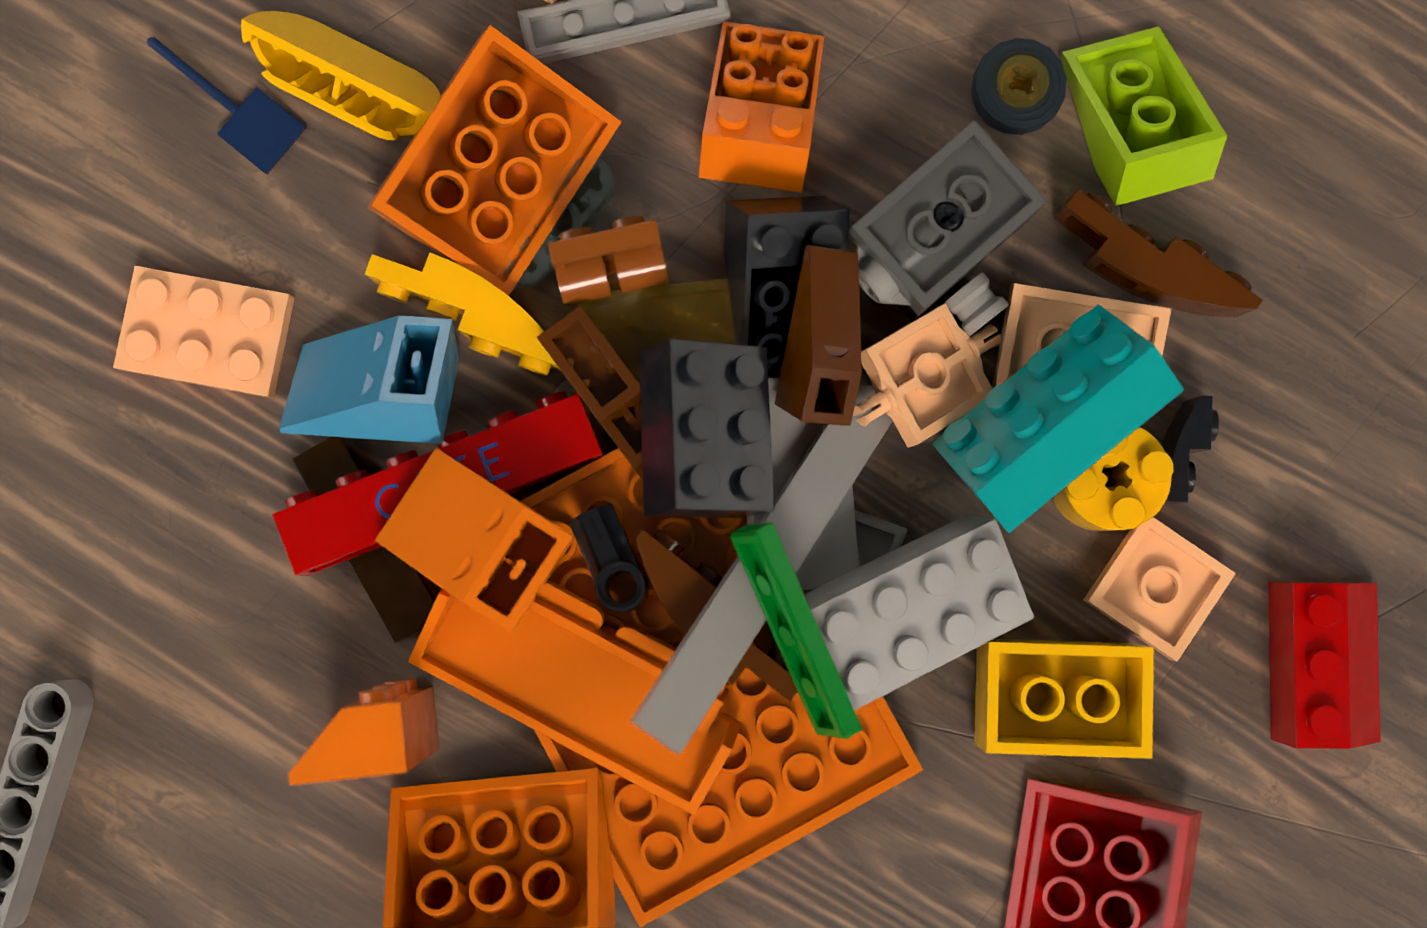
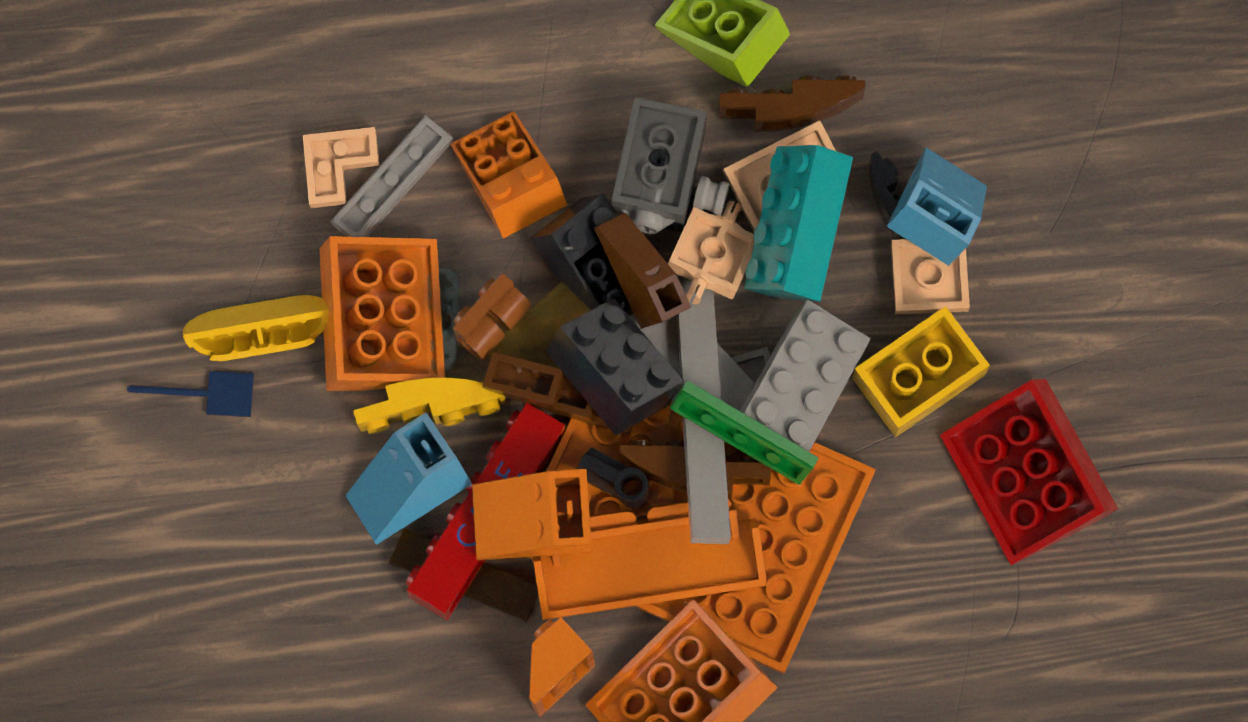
camera: 30 degrees left, 10 degrees down
light nougat plate [113,266,295,399] -> none
black wheel [971,38,1067,135] -> none
yellow brick [1053,427,1174,531] -> none
red slope [1268,582,1381,749] -> none
none -> dark azure slope [887,147,987,266]

